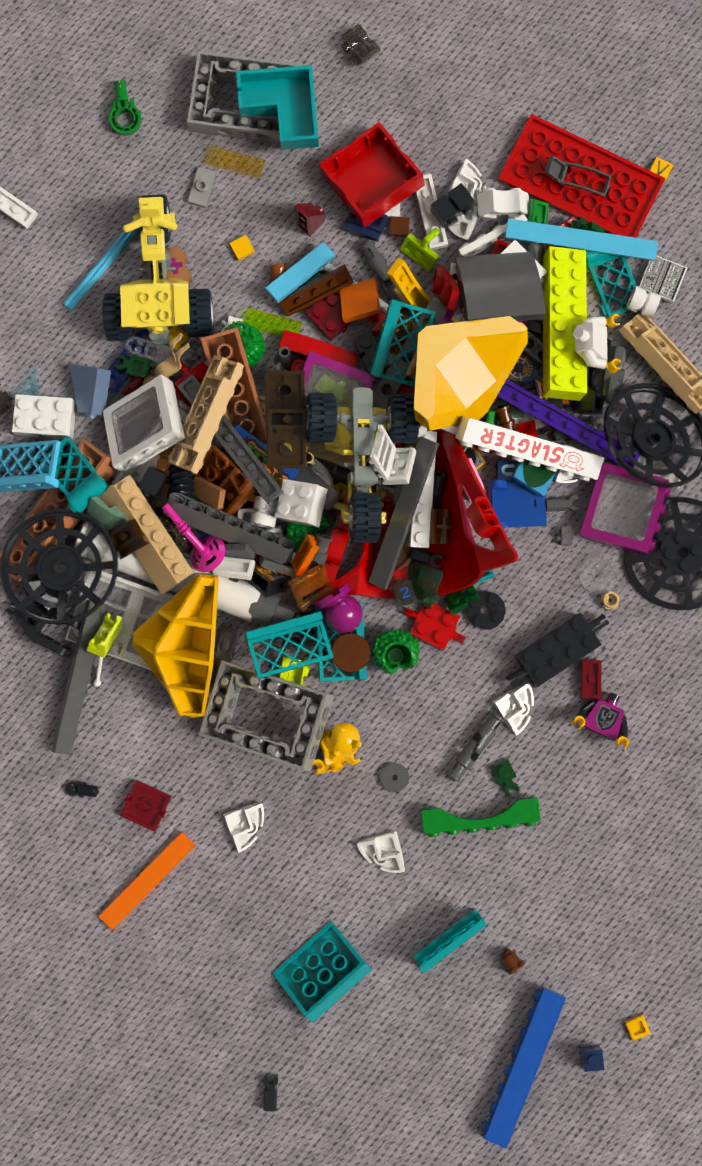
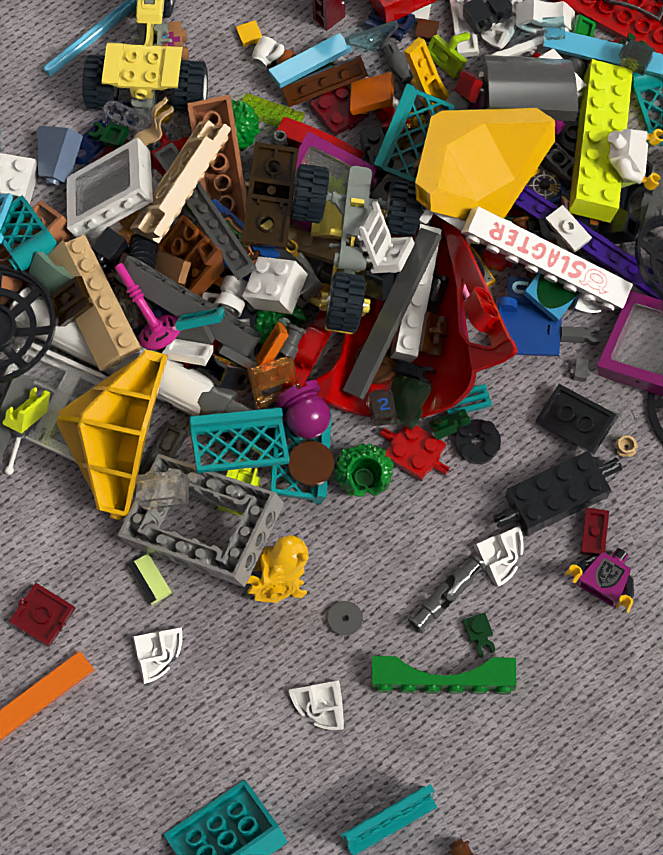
camera: 10 degrees right, 15 degrees down
none -> yellowish green tile [128,554,172,605]
none -> clear brick [135,469,190,510]
none -> teal tile [175,307,225,331]
none -> white piece [251,36,285,68]
none -> clear light blue tile [345,20,399,51]
none -> black piece [529,219,550,241]
none -> black plate [535,384,618,455]
none -> clear light blue tile [542,16,565,40]
none -> white plate [545,205,592,253]
none -> clear smoke brick [619,38,655,76]

